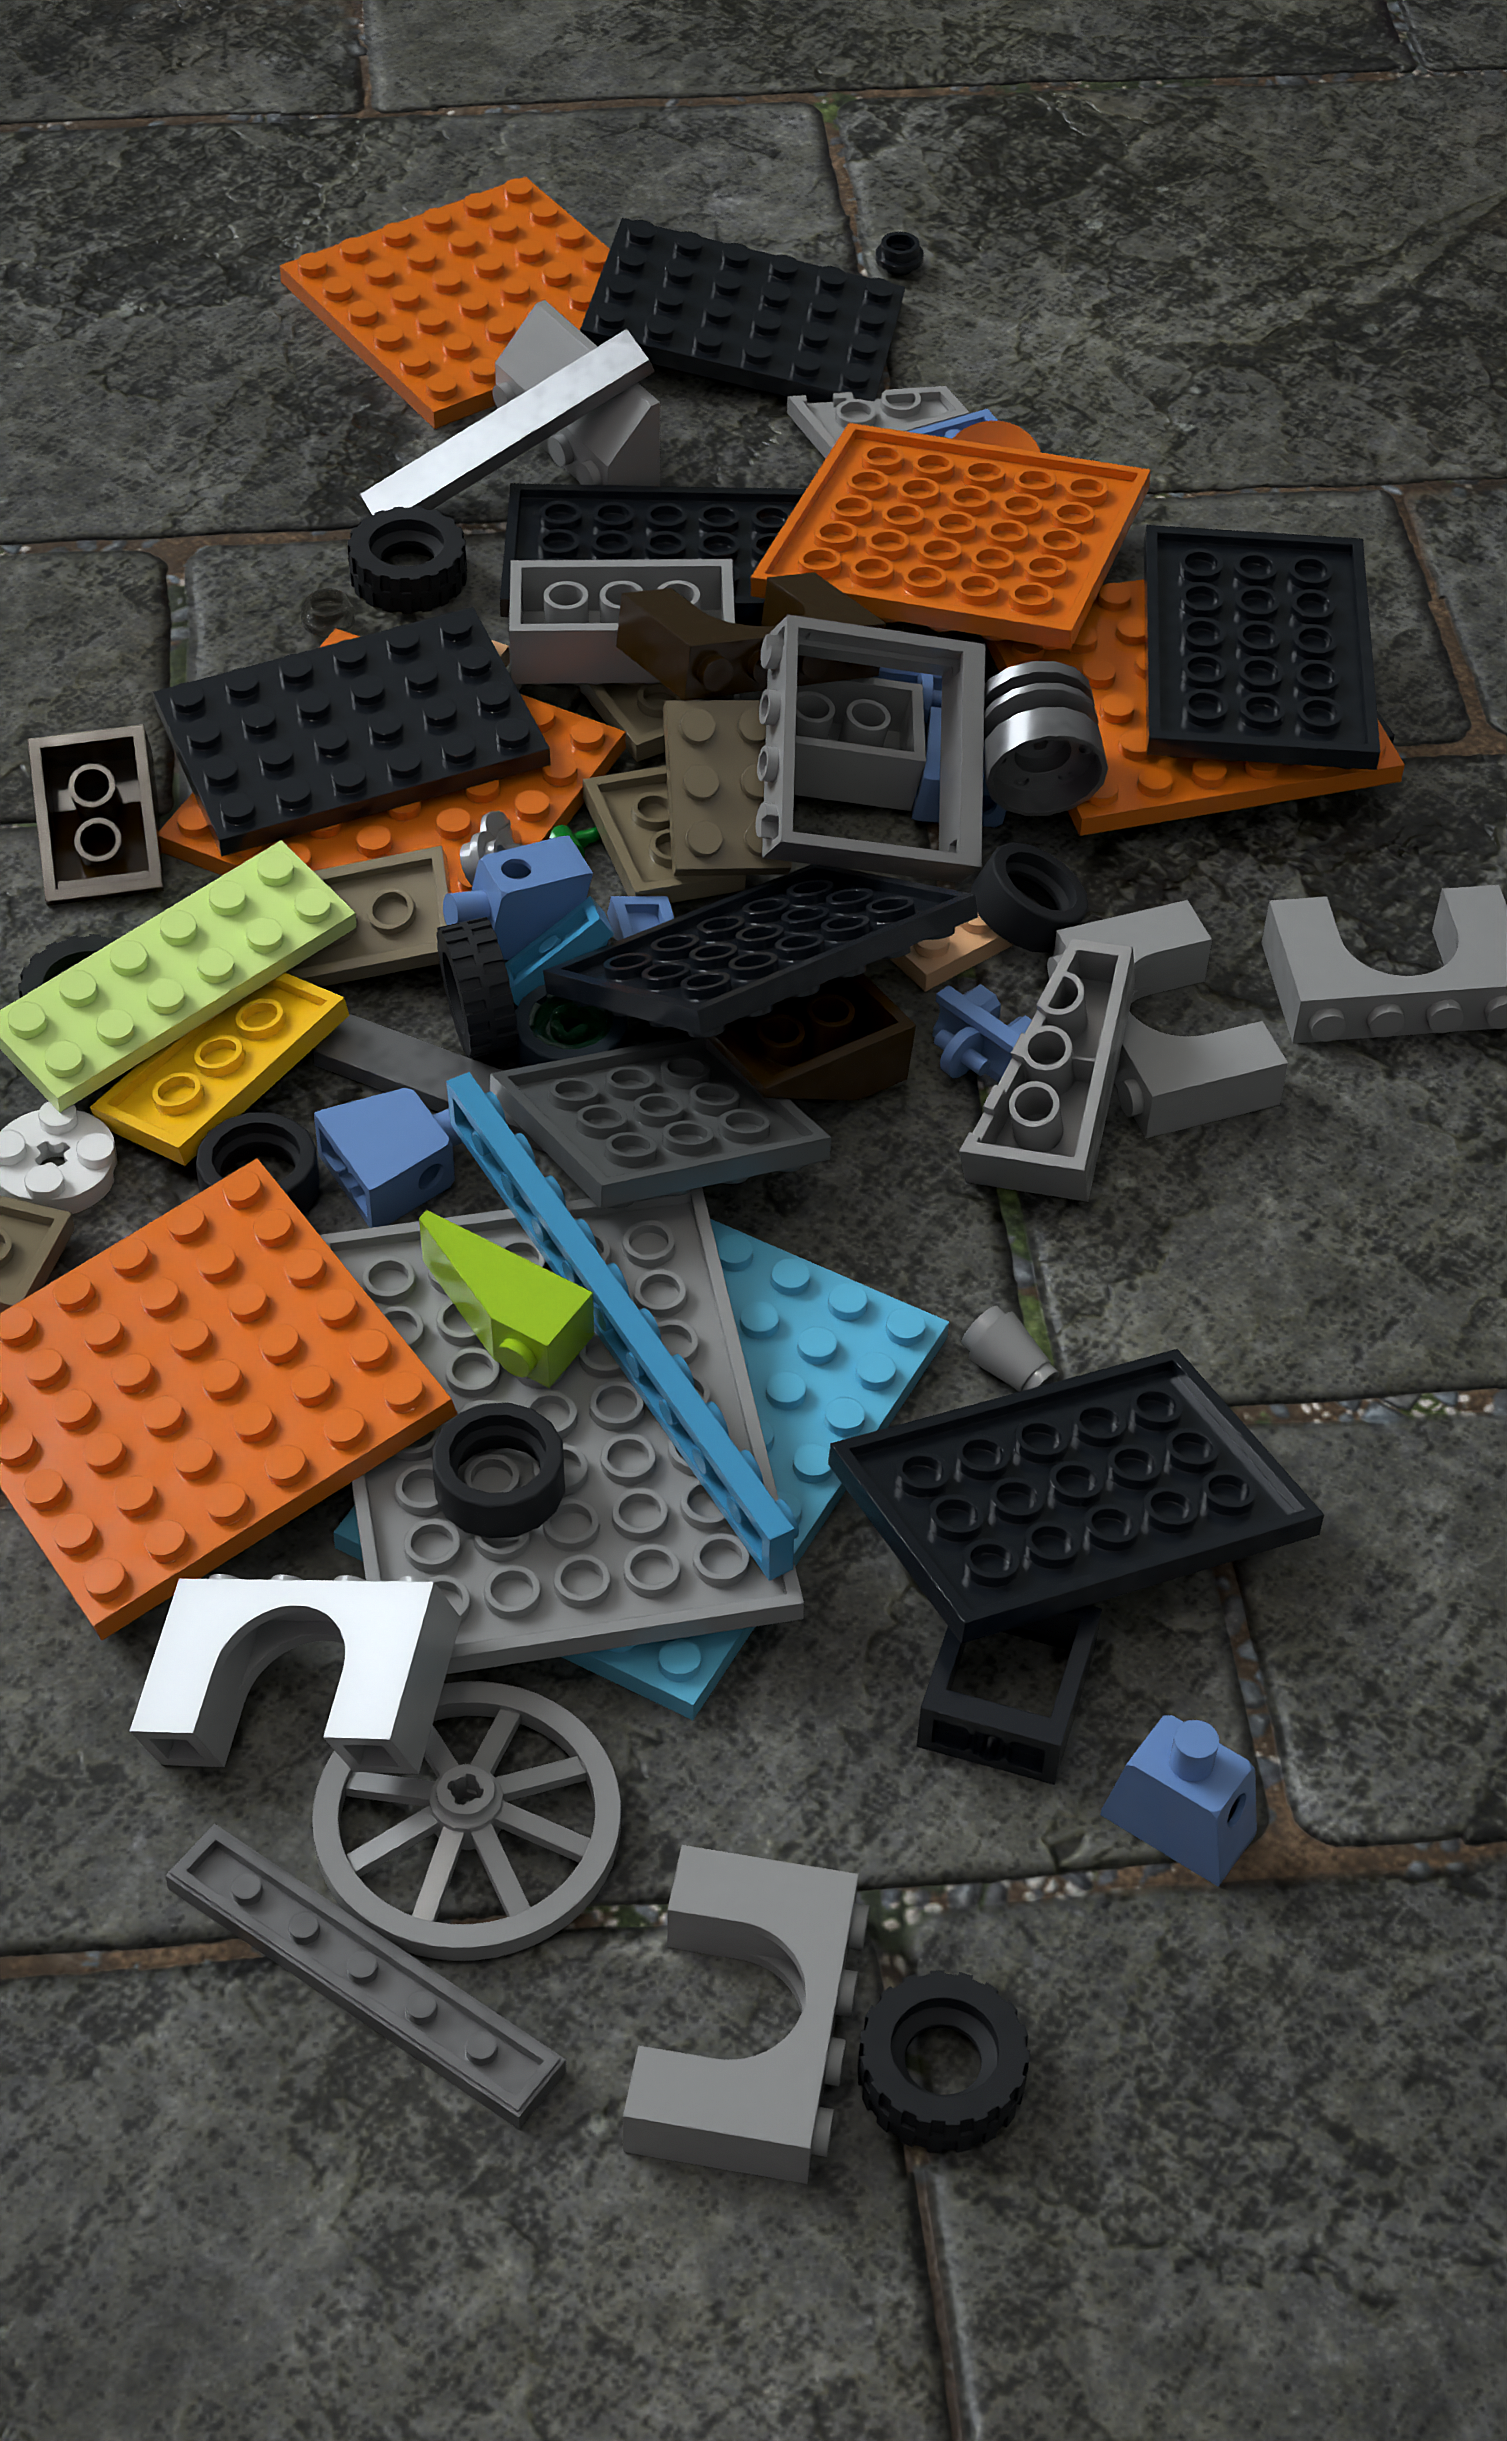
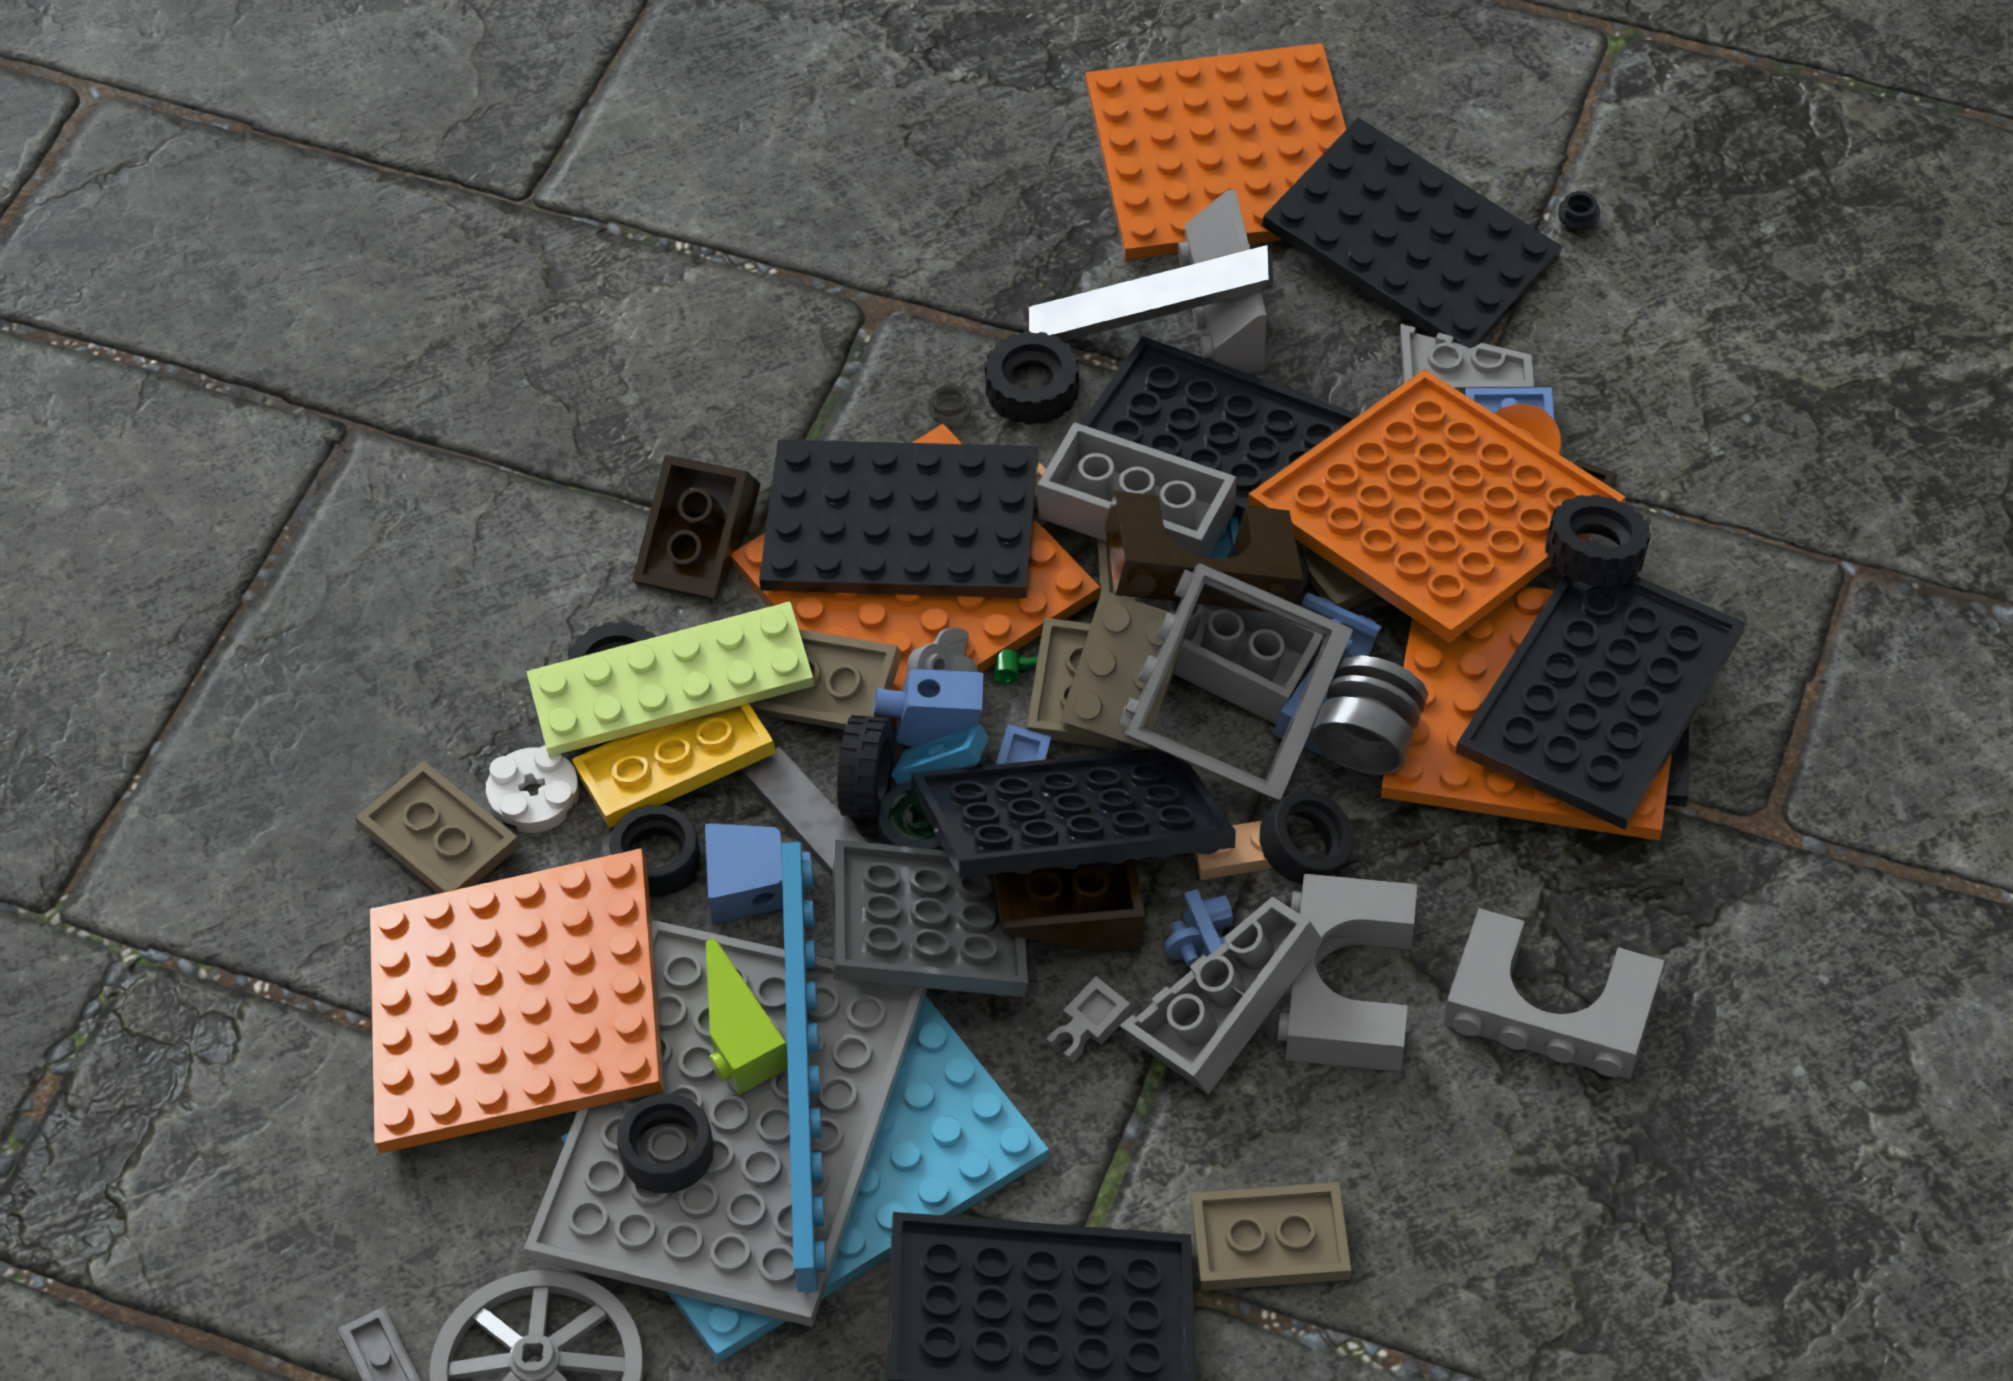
camera: 30 degrees right, 5 degrees up
arch [130,1574,461,1774] -> none
light grey cone [961,1306,1059,1392] -> none
none -> light grey plate [1046,976,1133,1064]
none -> dark tan plate [1191,1182,1351,1291]
none -> black tyre [1545,495,1651,587]

